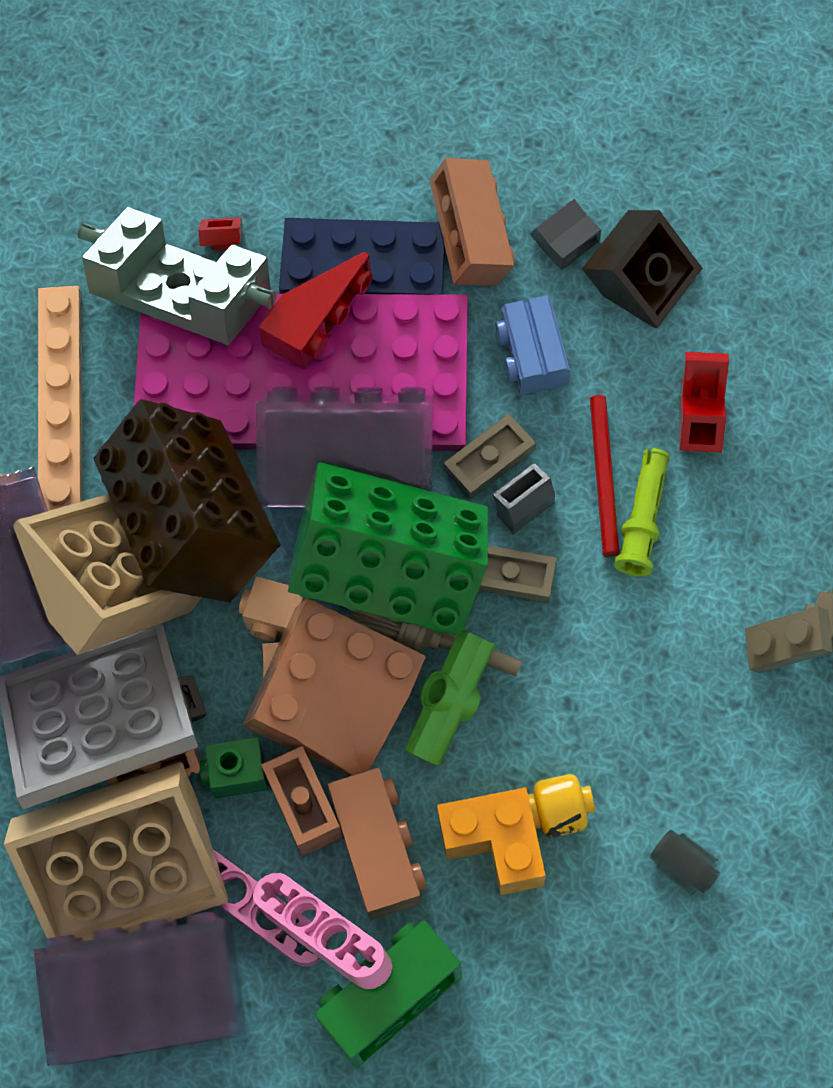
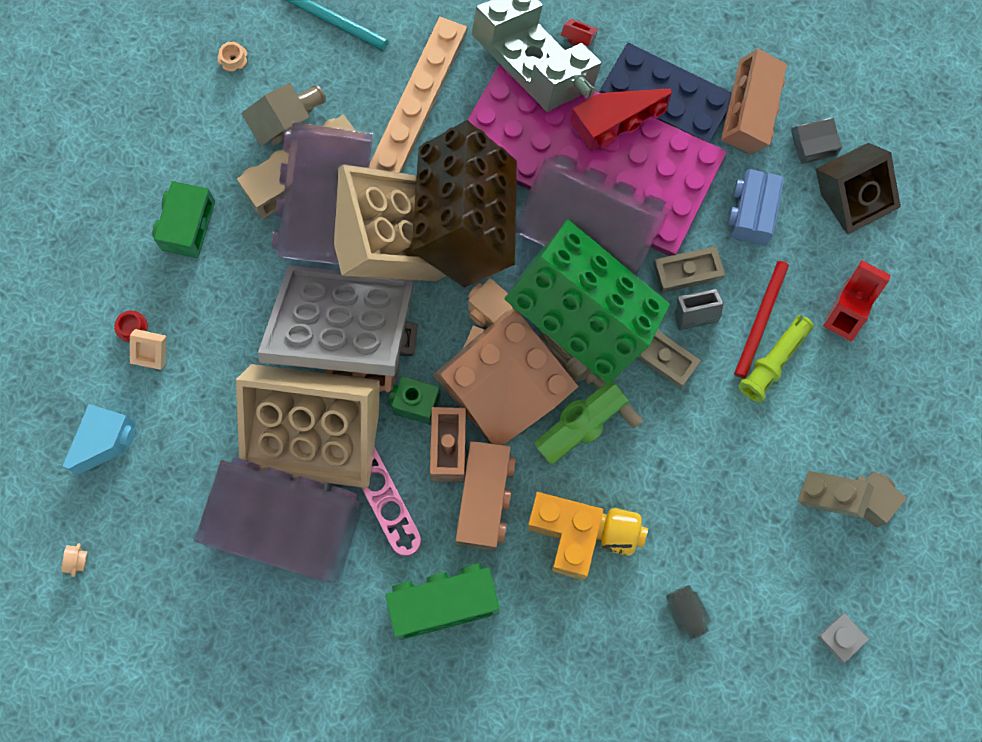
camera: 20 degrees right, 5 degrees up
bright pink beam [253,873,392,989] -> none

